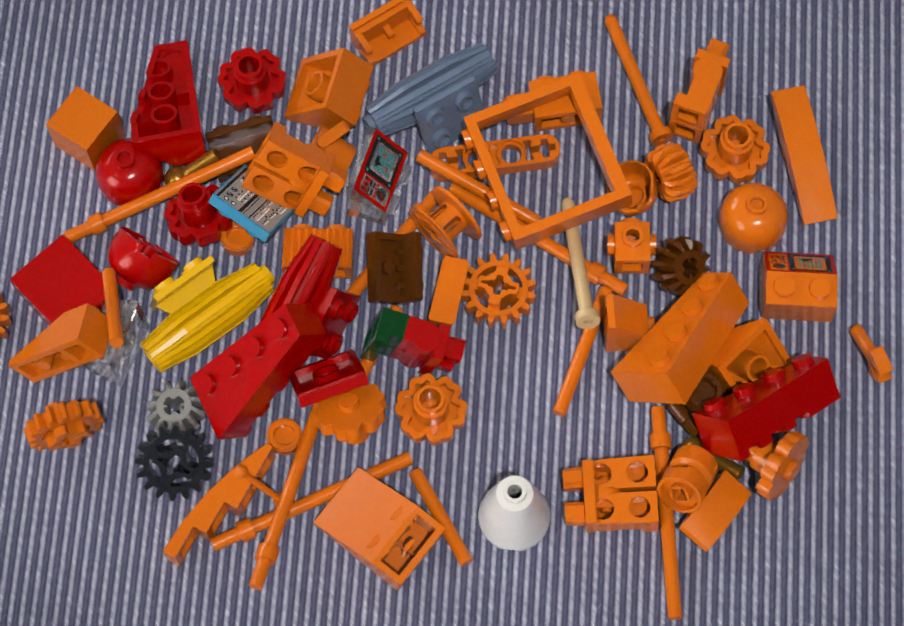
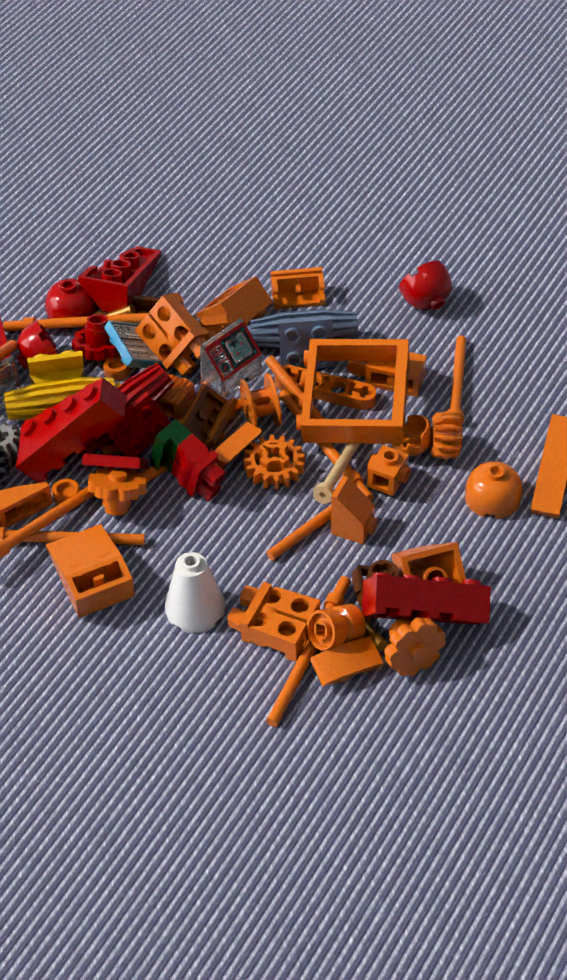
camera: 25 degrees right, 20 degrees down
orange head [46,86,125,171] -> none
red plant [217,47,287,114] -> none
orange hinge [234,465,281,506] -> none
orange plant [395,373,468,446] -> none
orange bar [409,468,474,567] -> none
orange wedge [610,272,749,404] -> none
reddish brown gear [651,236,712,296] -> none
orange hips [669,38,731,144] -> none
orange plant [699,115,771,184] -> none
orange slope [761,251,838,322] -> none
orange bar [850,324,893,383] -> none

